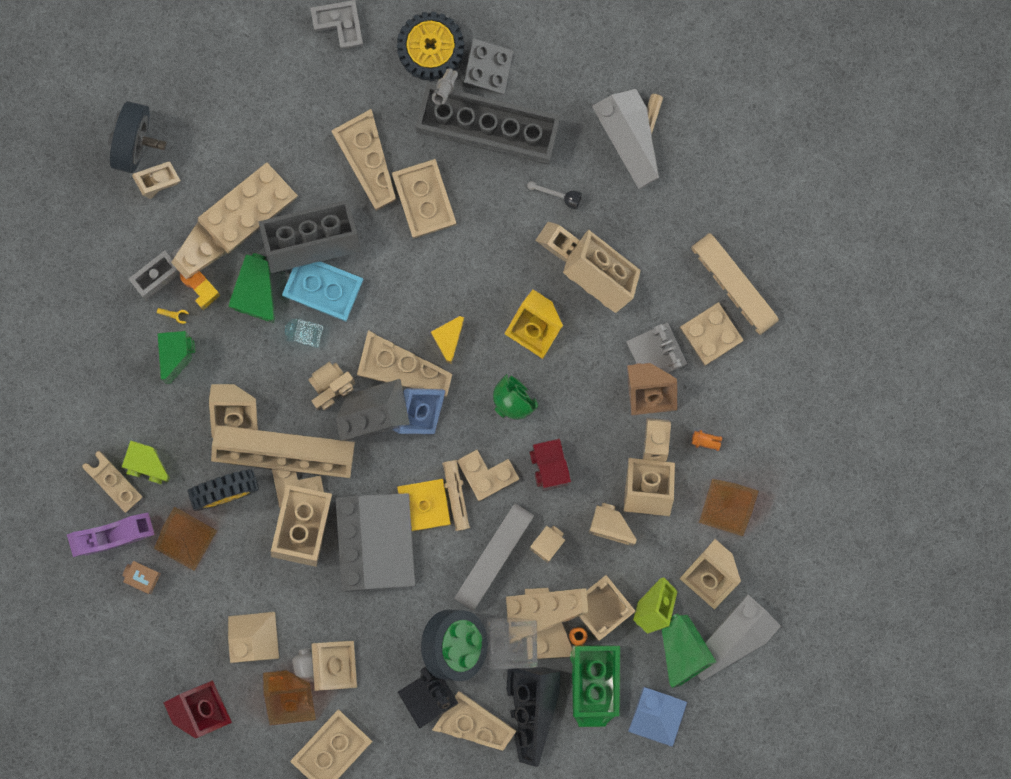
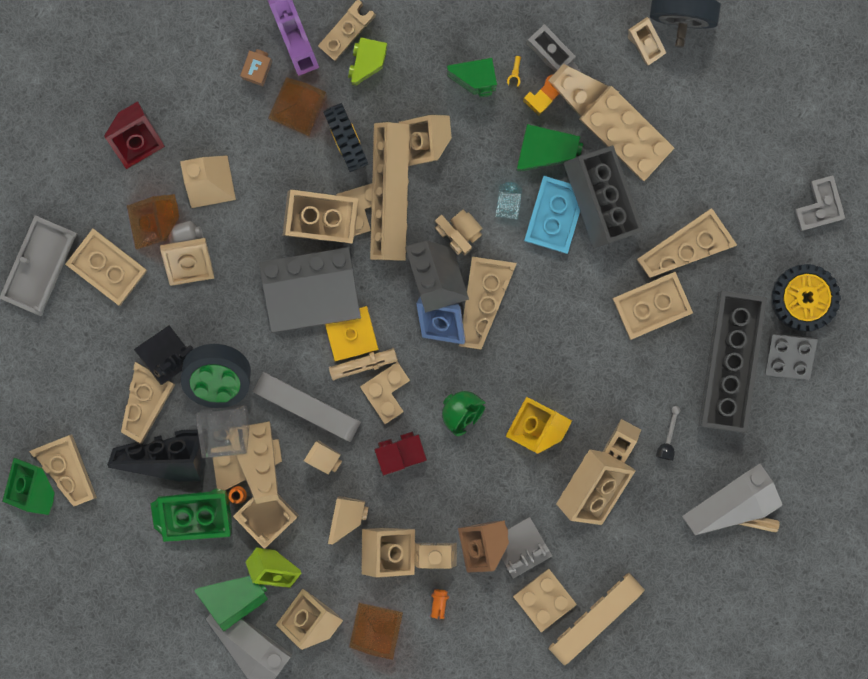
camera: 90 degrees right, 5 degrees up
yellow slope [431,316,464,364] -> none
light grey axle [432,68,458,105] -> none
medium blue slope [628,687,687,747] -> none

